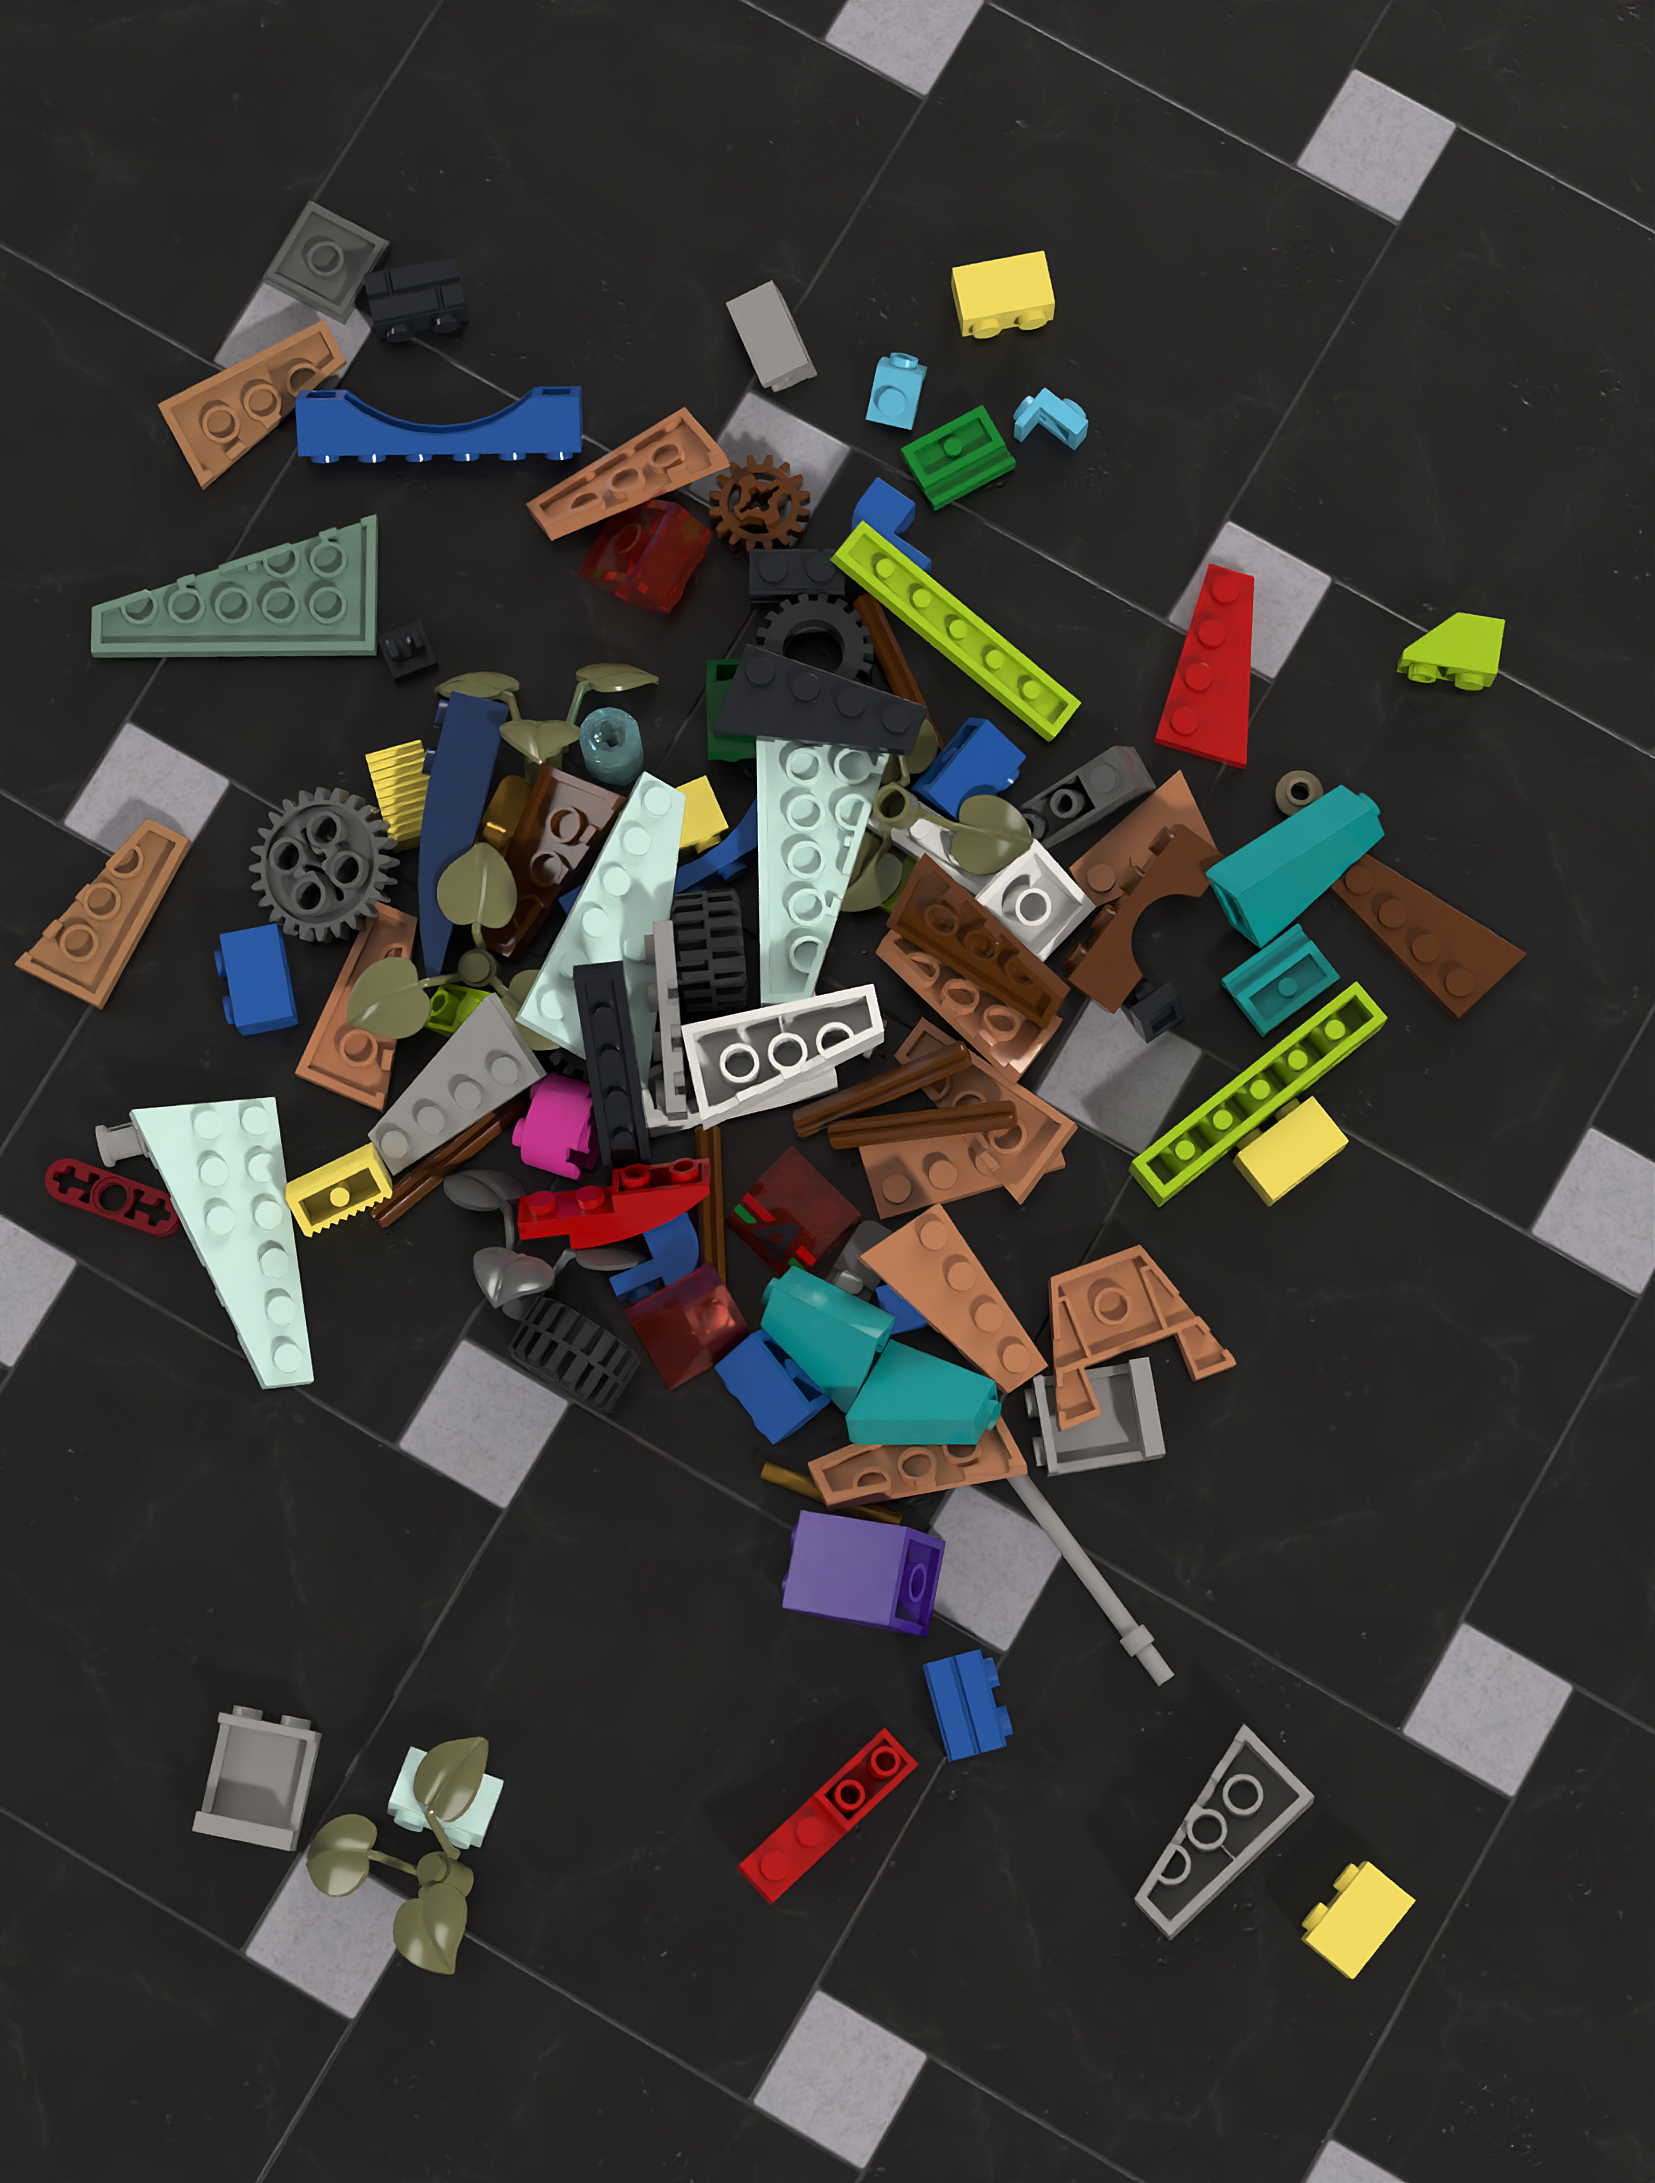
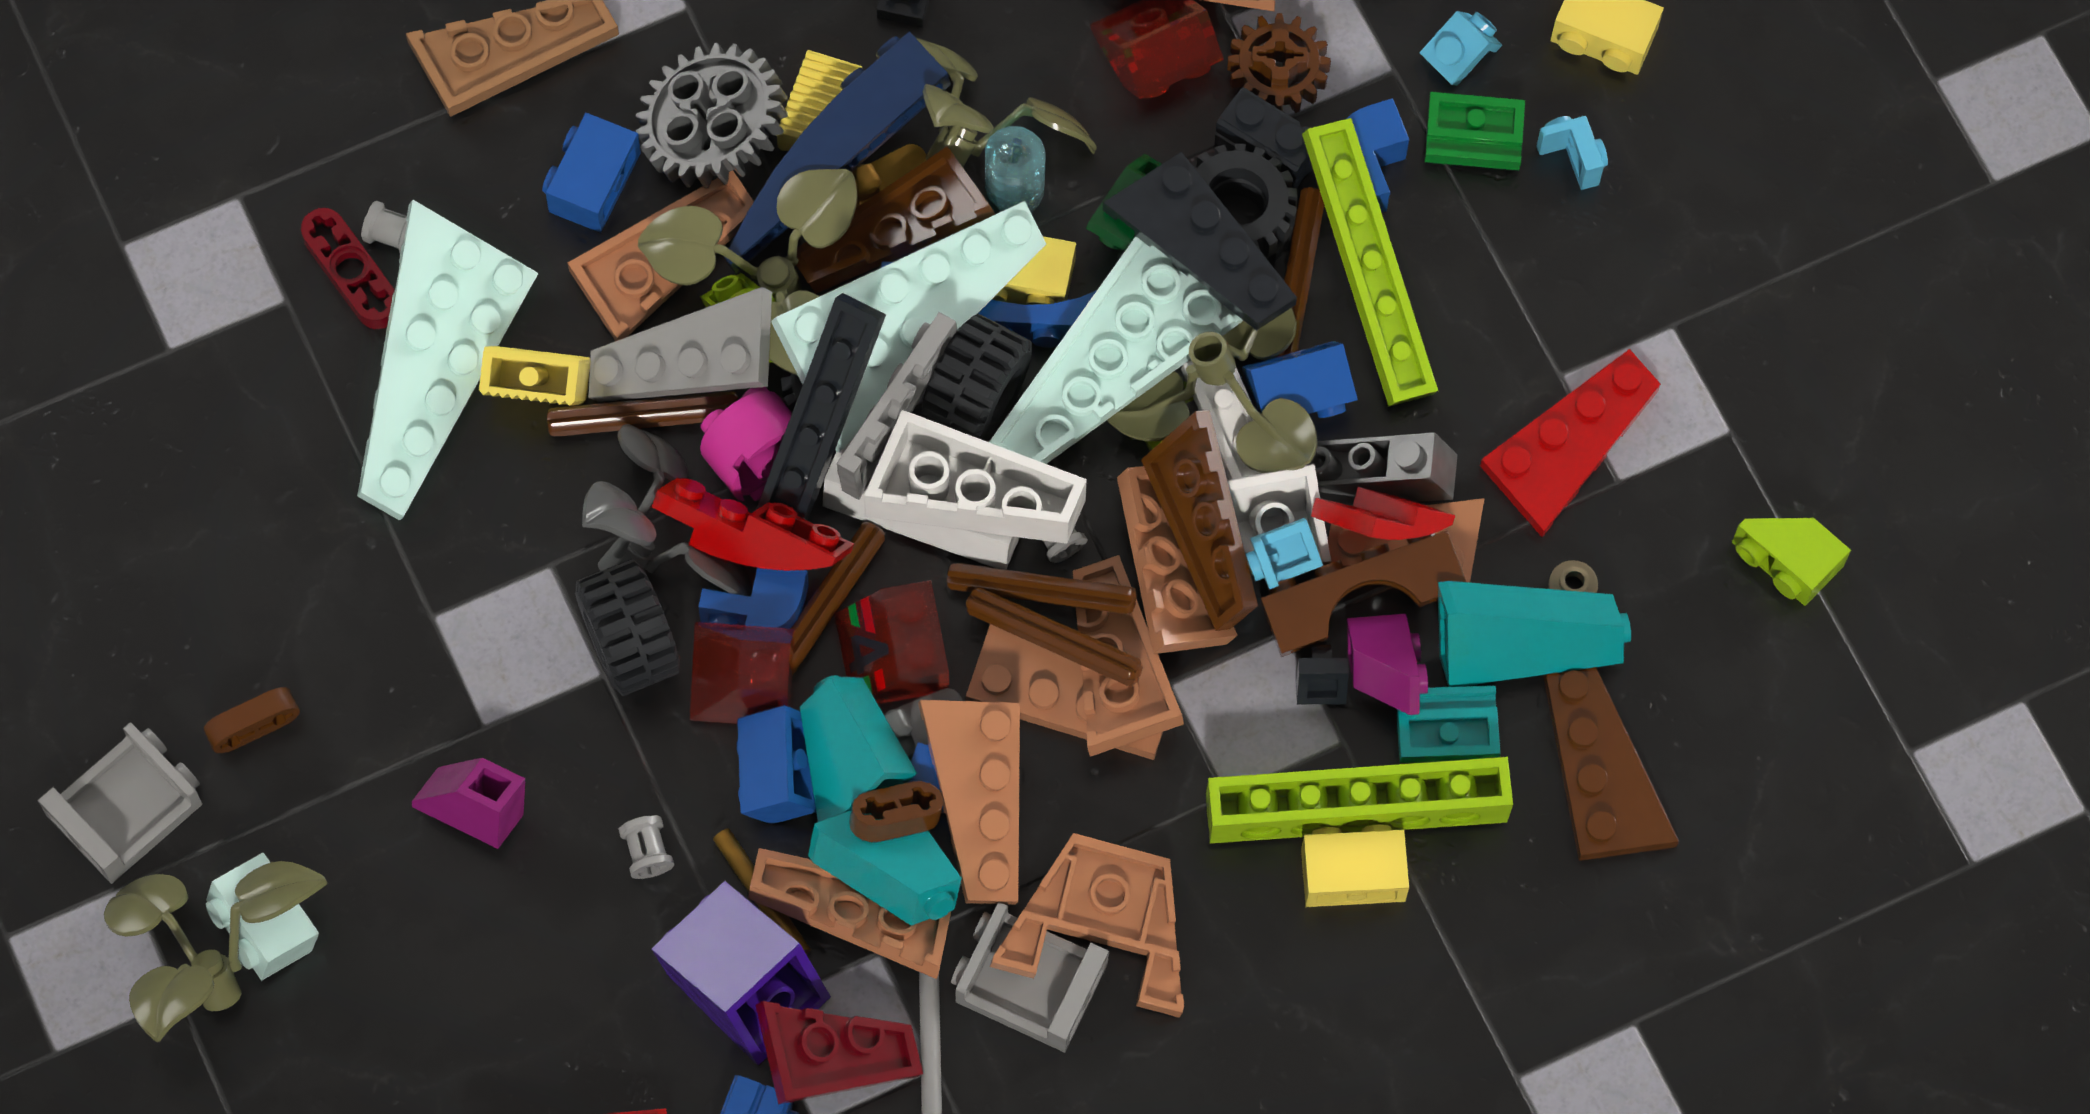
camera: 30 degrees right, 10 degrees down
none -> reddish brown beam [204,687,300,753]
none -> magenta slope [412,758,526,849]
none -> light grey bush [618,815,674,879]
none -> dark red wing [755,1001,923,1105]
none -> reddish brown beam [849,781,944,842]
none -> medium azure bracket [1245,518,1323,589]
none -> red slope [1311,487,1455,540]
none -> magenta slope [1347,614,1428,715]

